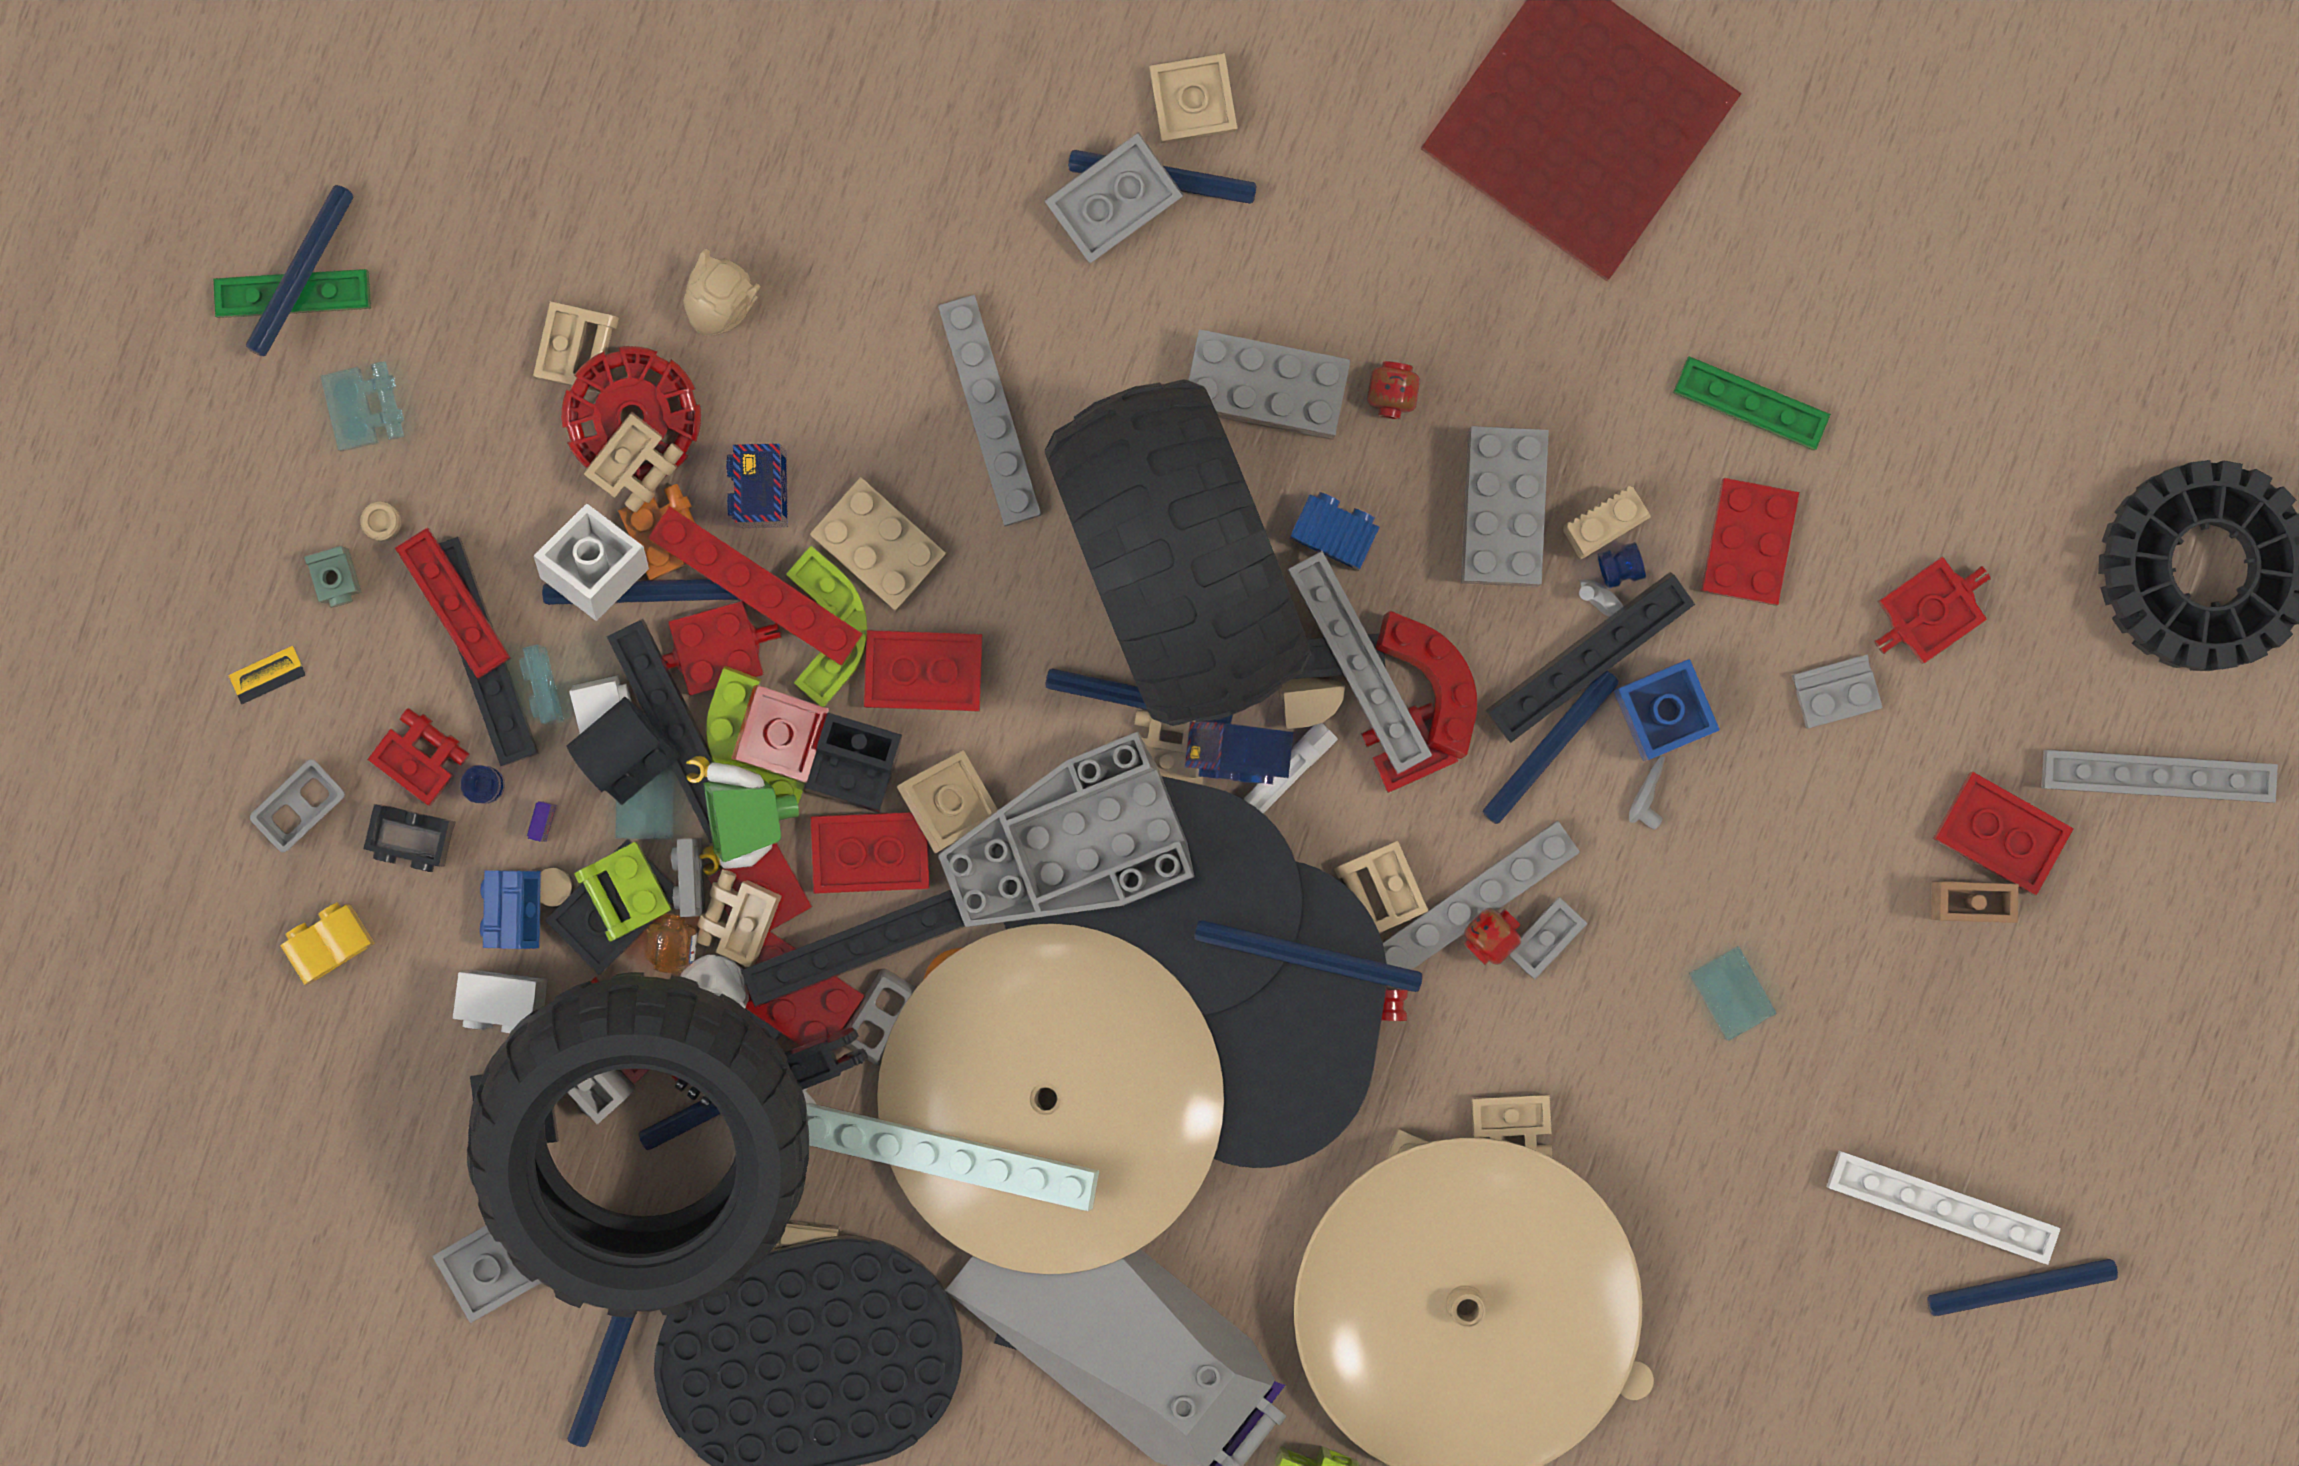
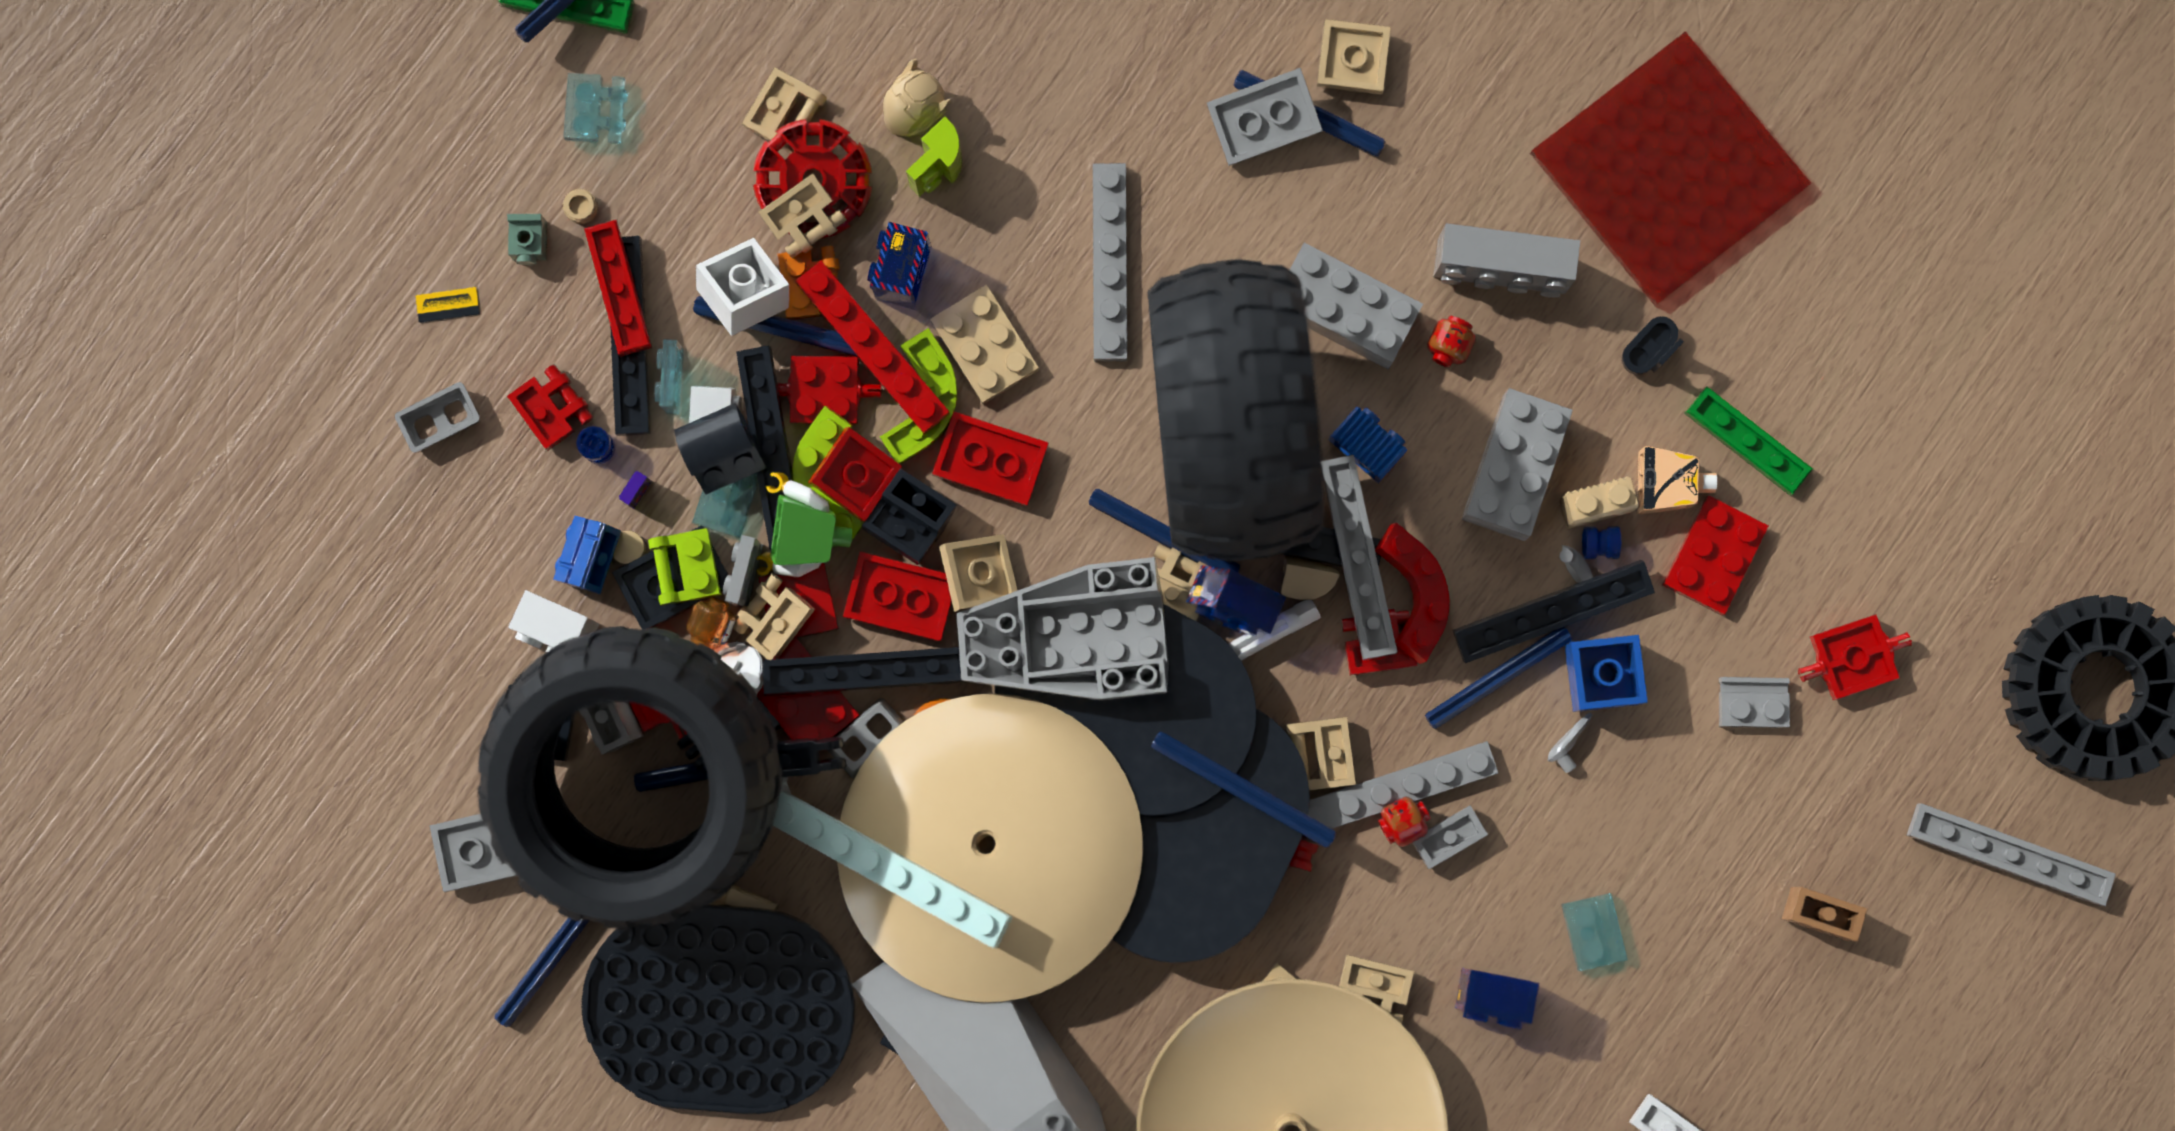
camera: 20 degrees right, 5 degrees down
yellow brick [280,902,375,985] -> none
black window [363,804,456,872] -> none
red plate [1933,772,2074,896] -> none
none -> lime brick [906,116,962,197]
none -> light grey brick [1433,223,1580,298]
none -> clear blue brick [1455,968,1539,1029]
none -> black bracket [1621,316,1684,375]
none -> light nougat torso [1637,446,1717,514]

